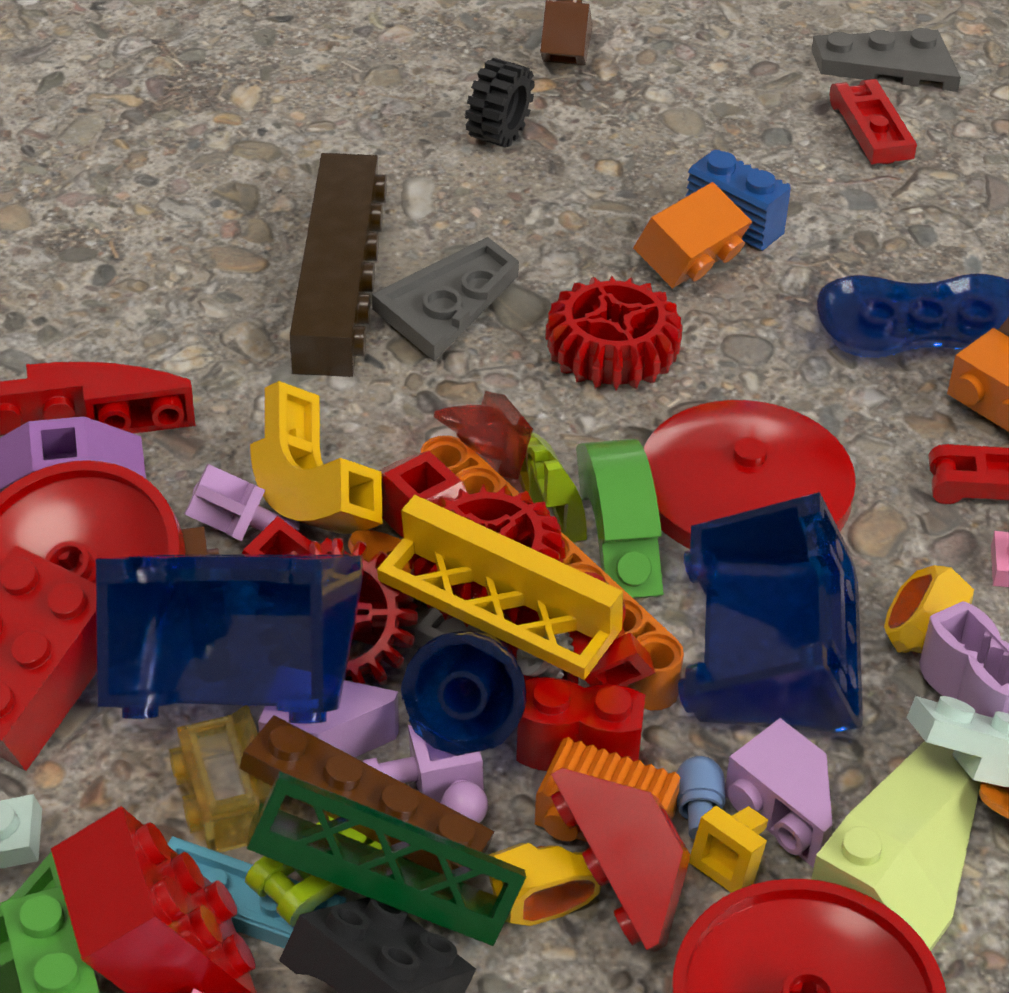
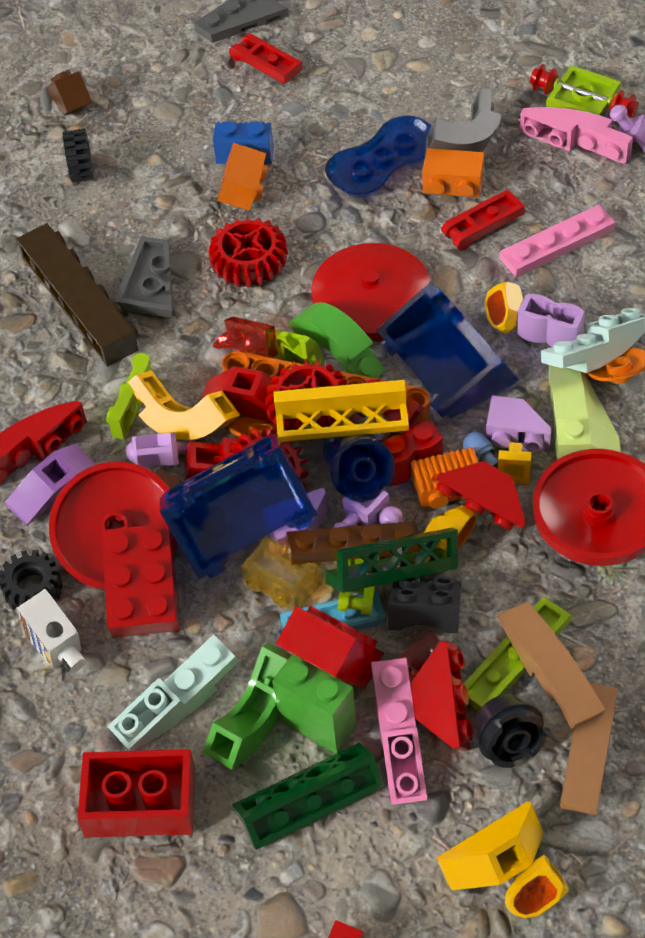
camera: 30 degrees left, 10 degrees up
none -> lime plate [106,353,152,440]

